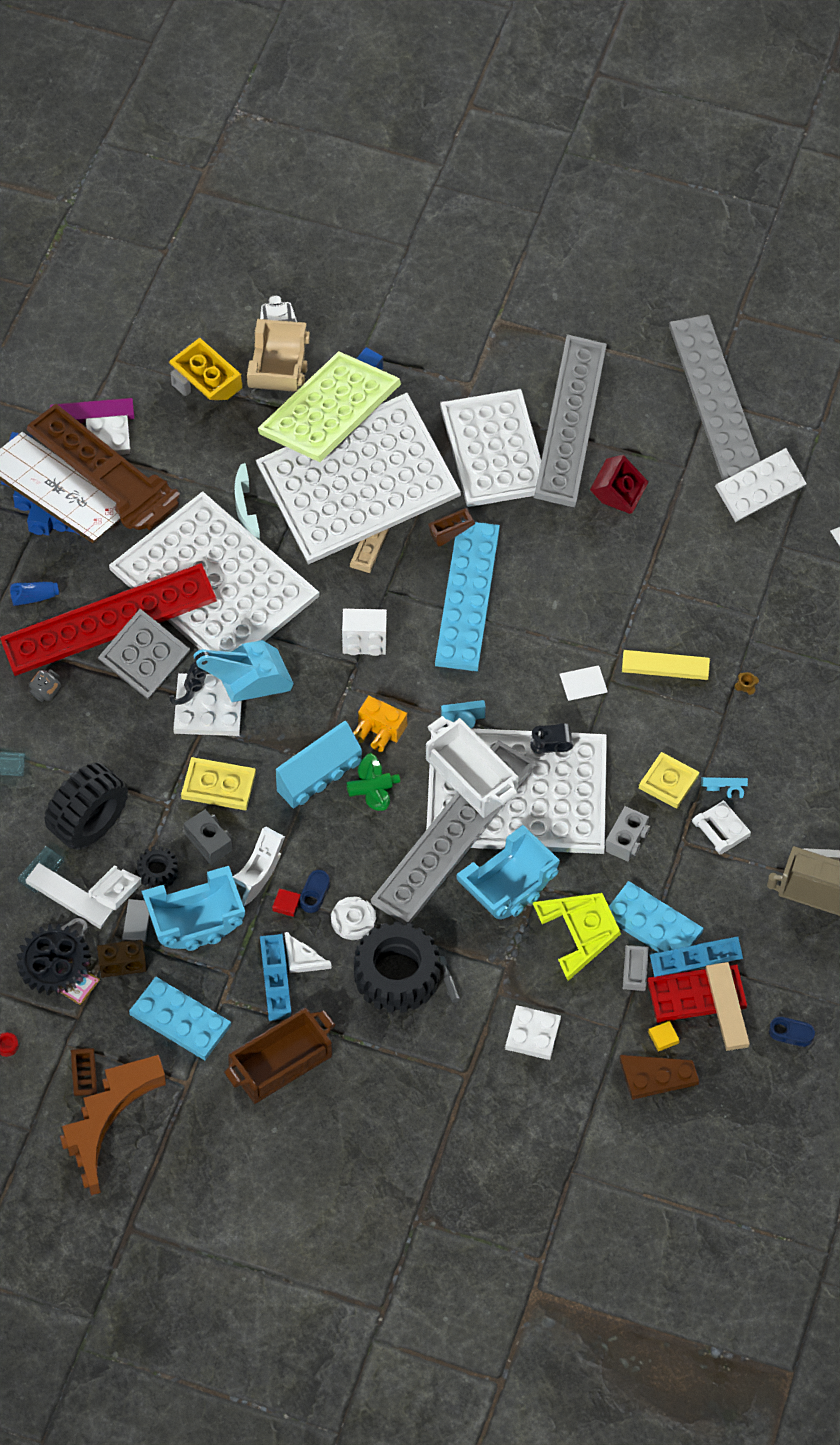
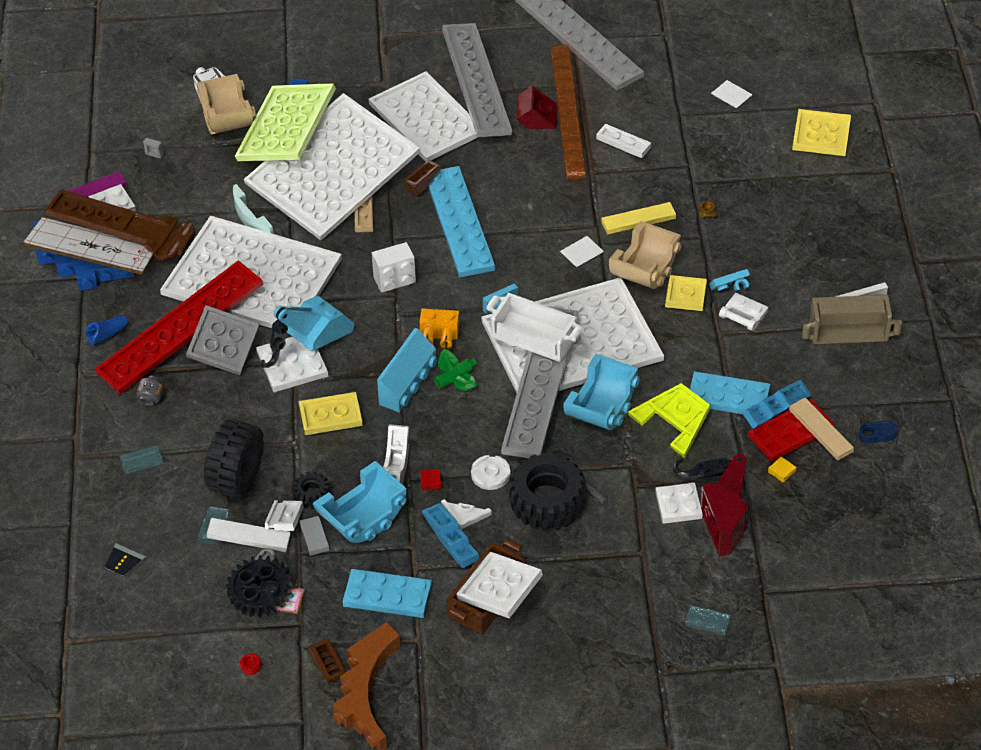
camera: 20 degrees left, 10 degrees down
dark brown brick [97,939,147,978] -> none
yellow slope [169,338,242,400] -> none
dark grey brick [184,809,233,865] -> none
dark blue piece [300,870,330,913] -> none
black piece [530,723,574,754] -> none
light grey brick [604,806,650,862] -> none
reddish brown wing [619,1055,699,1100] -> none
light grey tile [623,945,648,991] -> none
white plate [715,448,806,522] -> none
none -> white plate [456,552,543,618]
none -> clear orange beam [551,45,585,181]
none -> white plate [596,124,651,158]
none -> tan cylinder [609,221,682,289]
none -> dark red slope [673,454,748,557]
none -> clear light blue tile [685,605,731,636]

